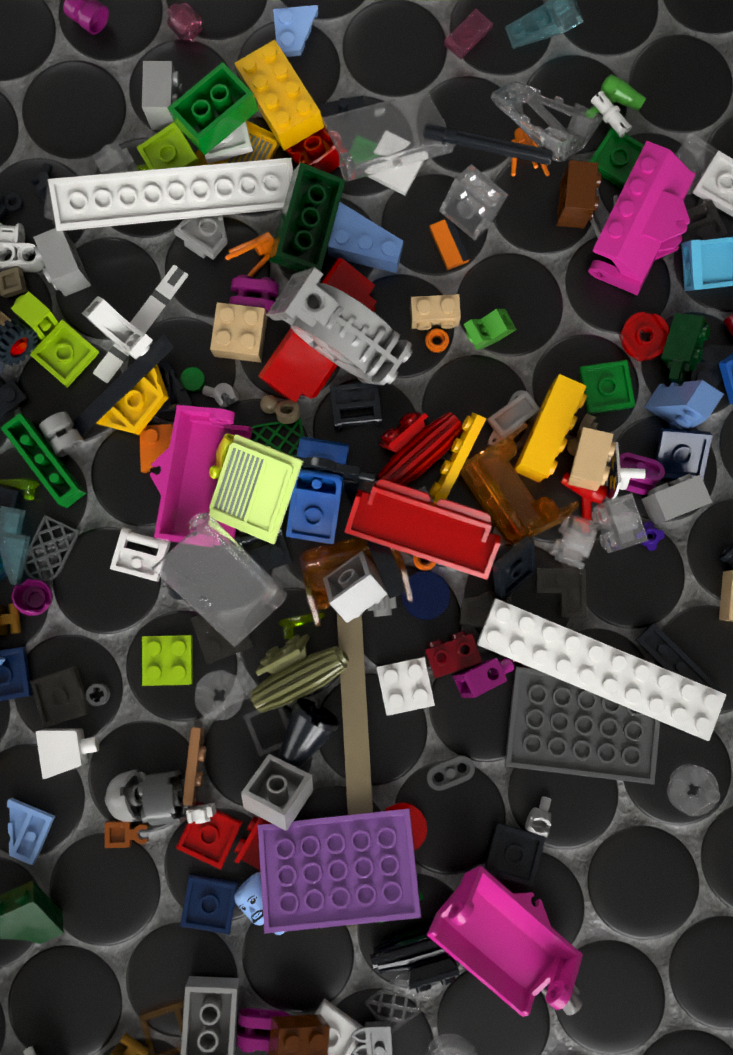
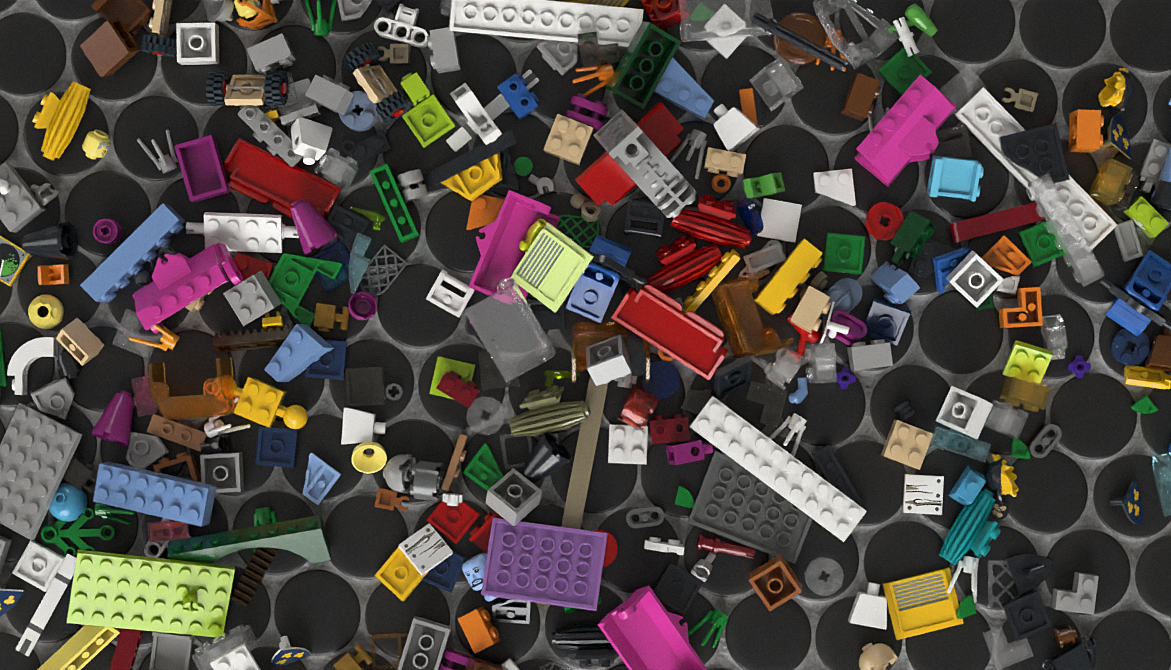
camera: 15 degrees right, 5 degrees up
none -> light yellow piece [352,442,387,473]
none -> yellow plate [375,547,428,601]
none -> white tile [399,523,453,576]
none -> dark red brick [436,371,480,408]
none -> orange brick [458,606,500,653]
none -> green wing [463,443,504,491]
none -> wing [491,598,531,624]
none -> blue brick [497,74,539,120]
none -> clear smoke plate [577,31,621,67]
none -> clear red brick [618,386,658,431]
none -> white wing [644,537,684,555]
none -> light grey plant [670,129,707,179]
none -> red plate [671,194,752,248]
none -> green tile [675,486,694,508]
none -> green plant [688,608,728,648]
none -> dark red pin [696,533,756,559]
none -> white torso [714,104,760,152]
none -> clear blue tile [737,198,764,235]
none -> dark orange brick [748,554,802,611]
none -> white tile [757,198,802,243]
none -> white plant [769,413,807,456]
none -> reddish brown piece [773,12,826,65]
none -> medium blue arm [789,377,808,404]
none -> white wing [813,169,856,206]
none -> sand blue piece [825,278,863,316]

